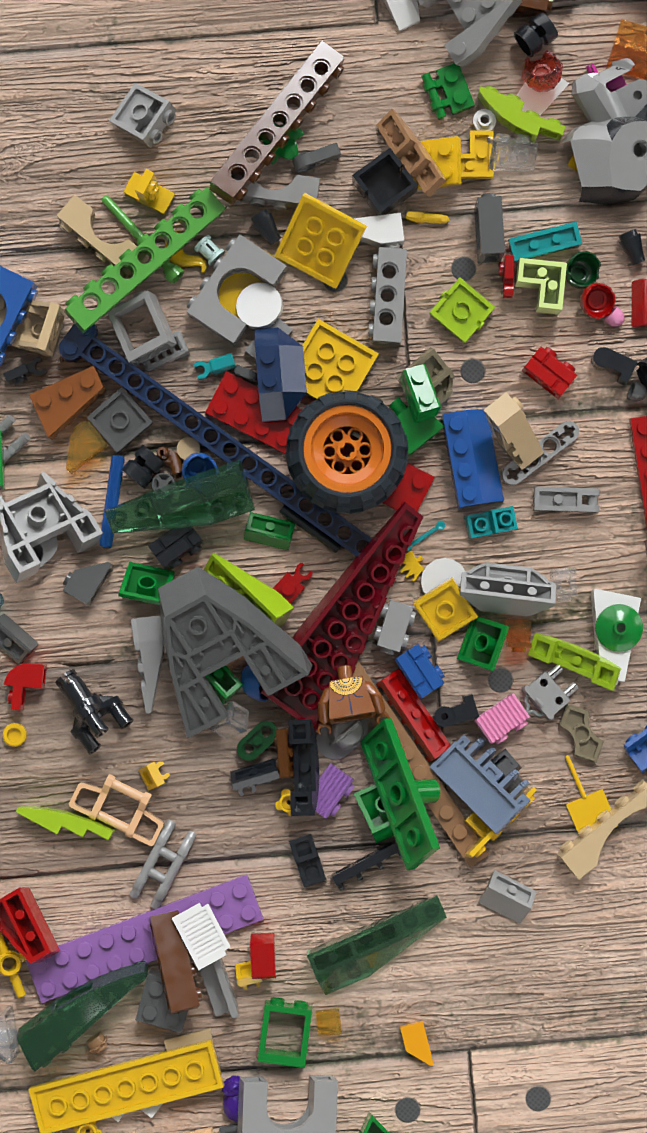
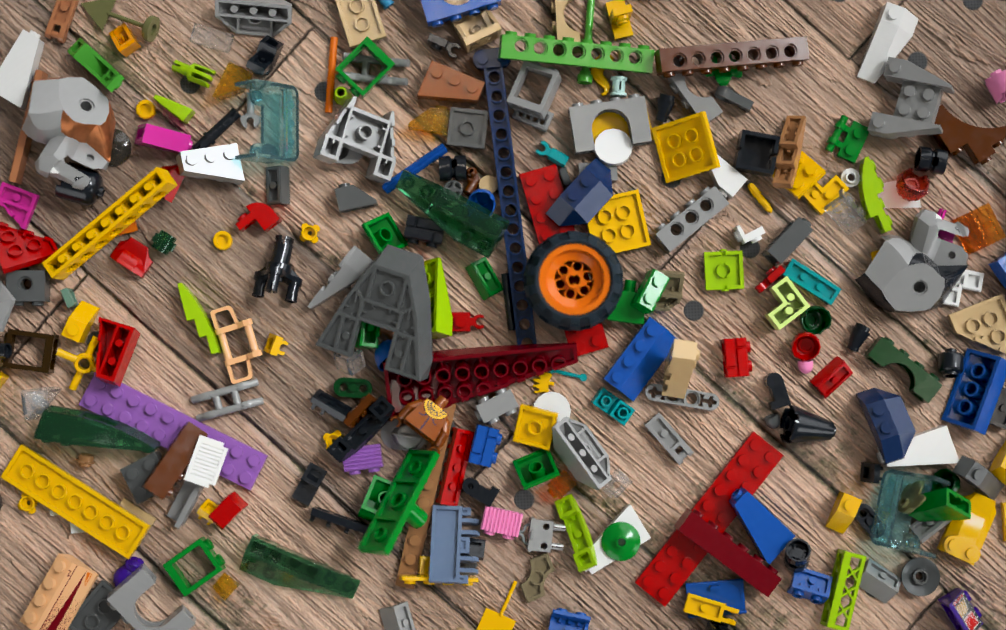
camera: 40 degrees right, 0 degrees up
none -> yellow plate [300,223,320,243]
none -> white bracket [733,225,766,245]

